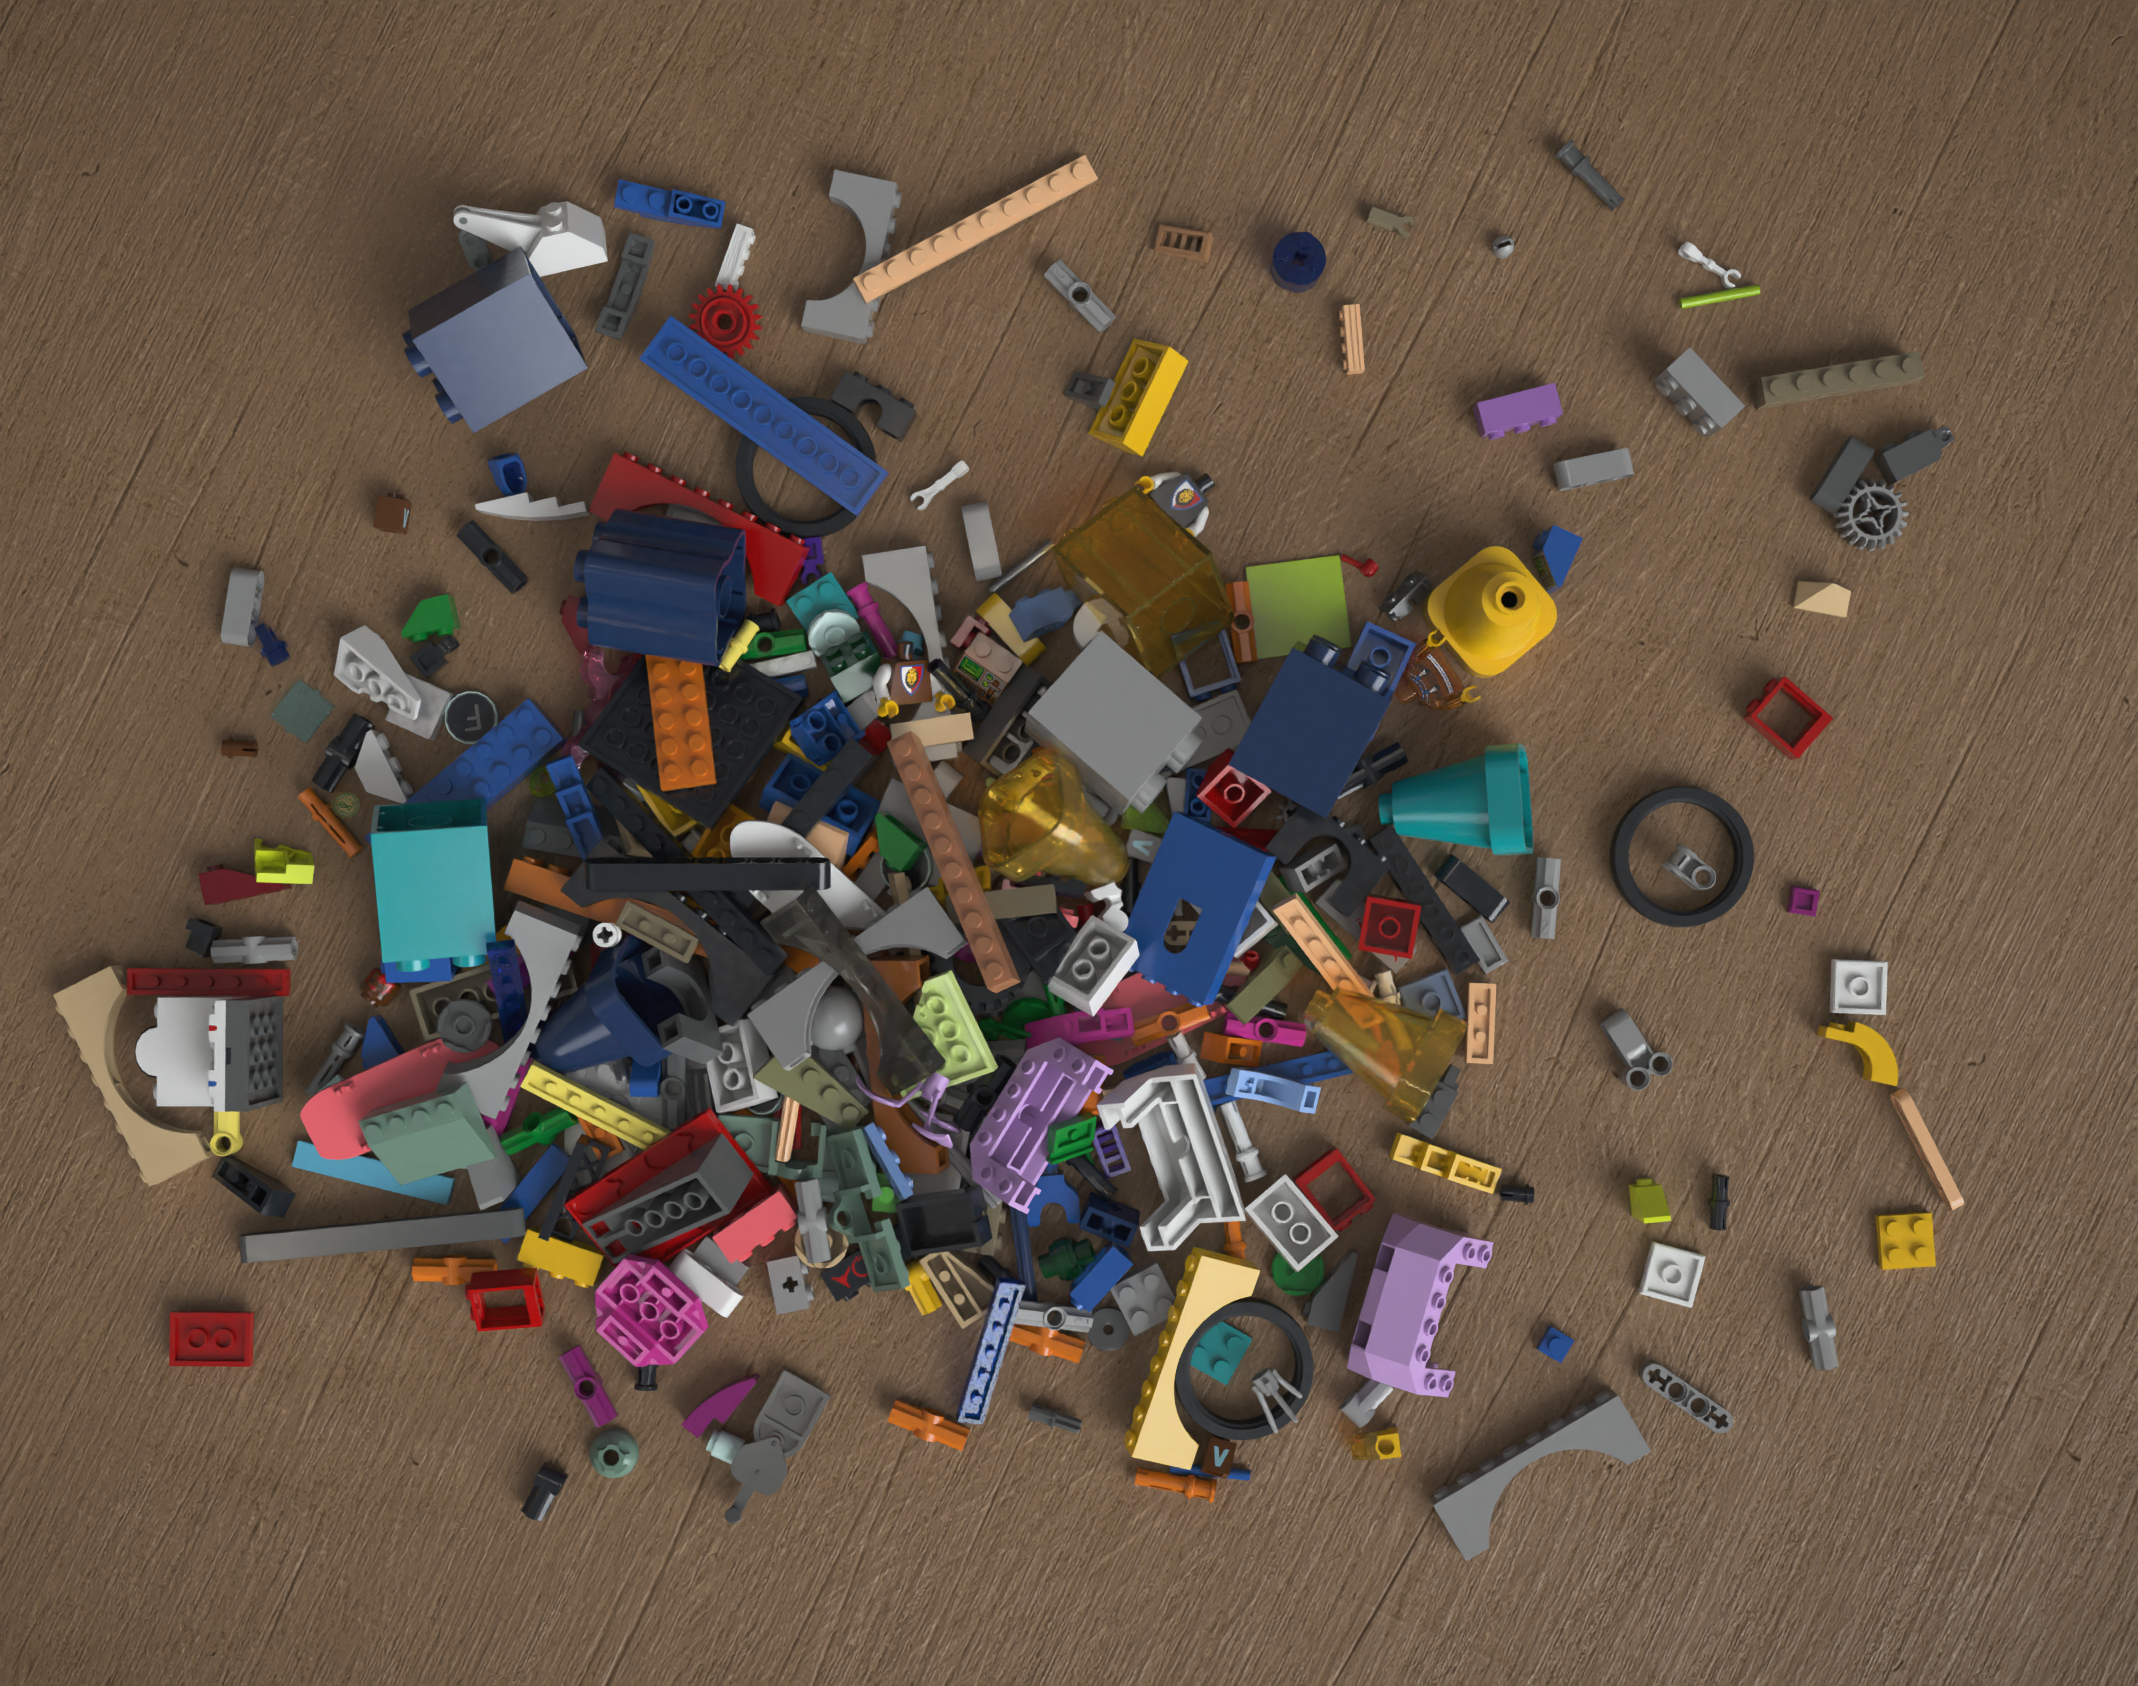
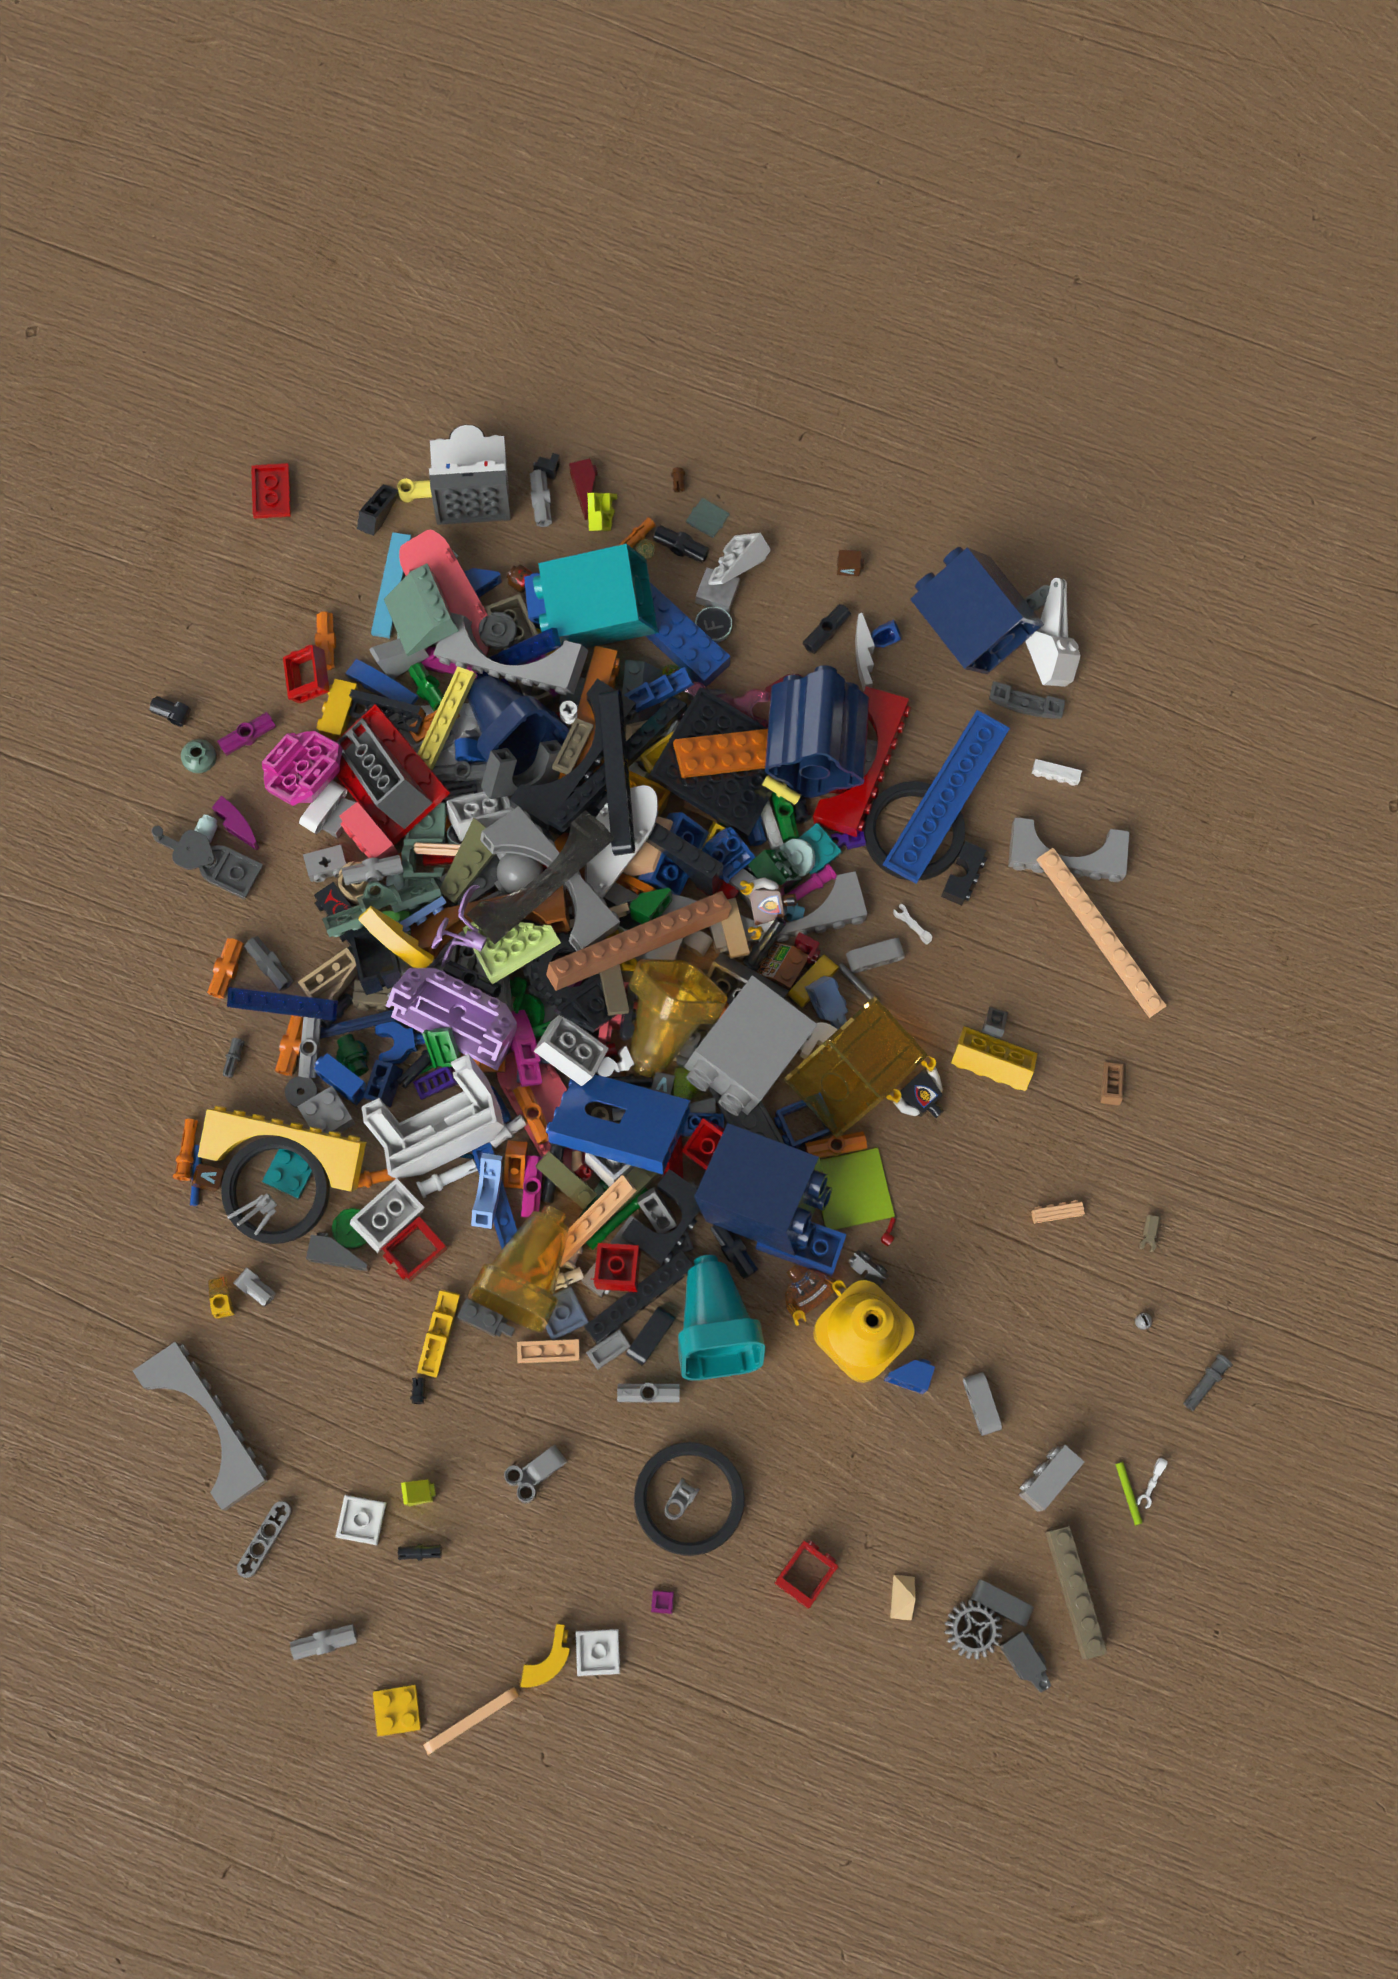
camera: 80 degrees right, 15 degrees down
tan arch [53,965,216,1187] -> none
red plate [127,968,291,996] -> none
light grey beam [221,567,265,647] -> none
dark grey beam [238,1207,526,1263] -> none
clear blue piece [254,623,290,667] -> none
light grey pin [305,1022,366,1097] -> none
white slope [355,730,414,804] -> none
green slope [401,594,461,643] -> none
black plate [409,636,460,679] -> none
blue slope [614,179,726,229] -> none
black bush [634,1364,659,1391] -> none
red gear [689,284,763,359] -> none
yellow piece [905,1258,943,1316] -> none
light grey piece [1044,260,1116,334] -> none
clear blue brick [1270,232,1326,293] -> none
lavender wedge [1347,1211,1494,1397] -> none
medium lavender brick [1473,383,1563,440] -> none
blue plate [1536,1325,1575,1363] -> none
none -> dark grey piece [244,936,294,992]
none -> yellow slope [358,906,434,968]

